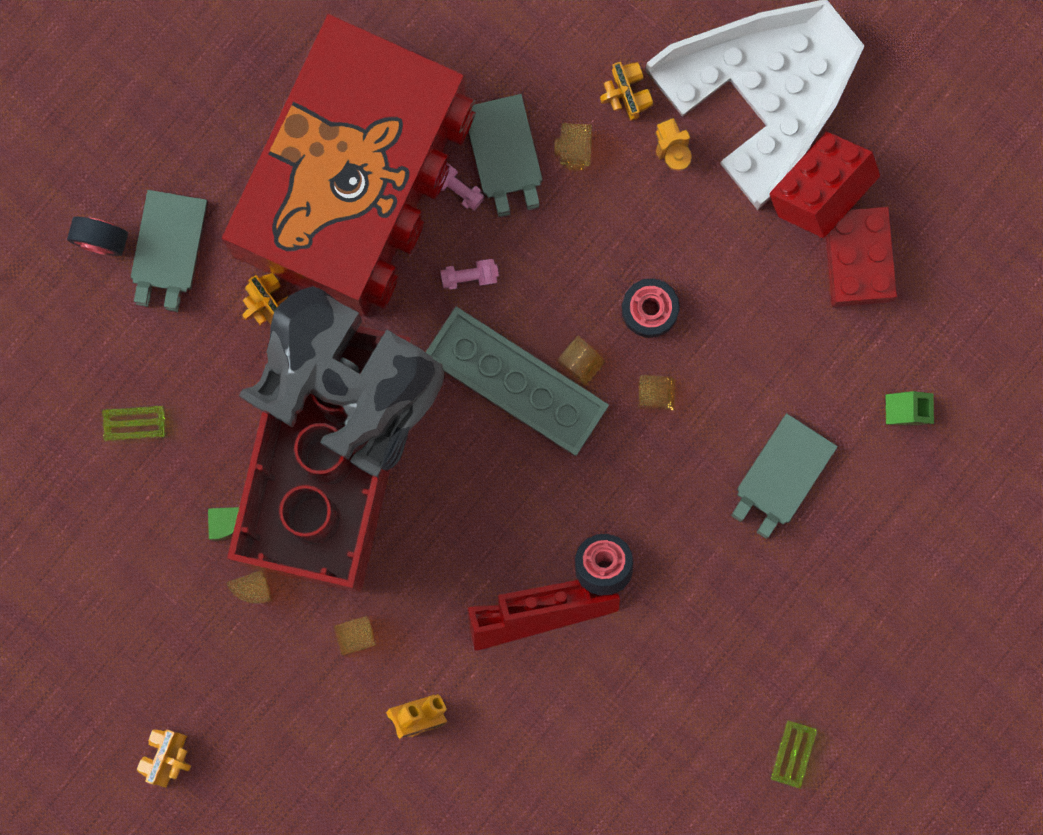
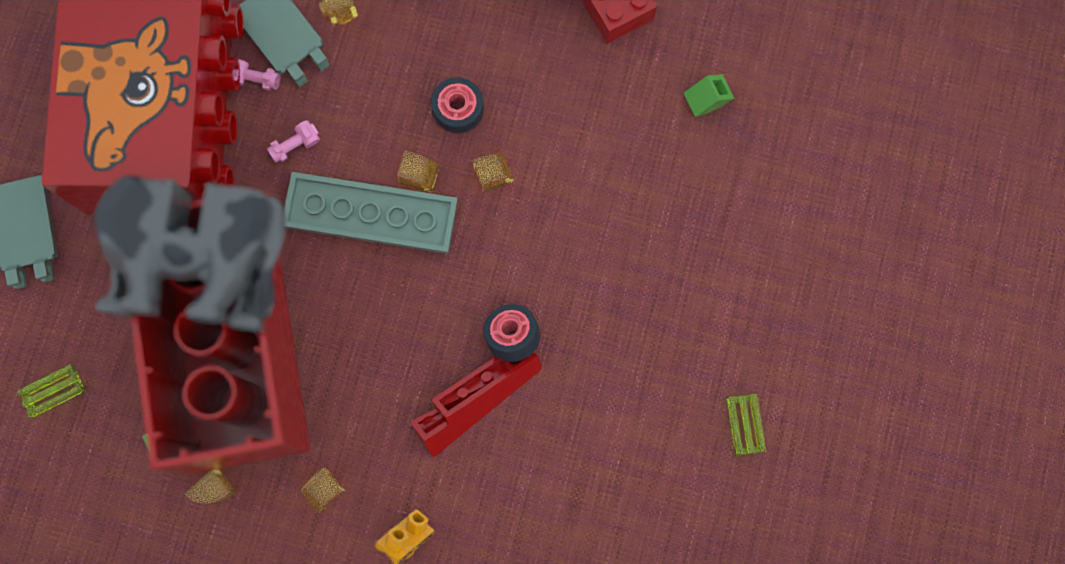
camera: 25 degrees left, 5 degrees down
sand green tile [731,413,838,539] -> none

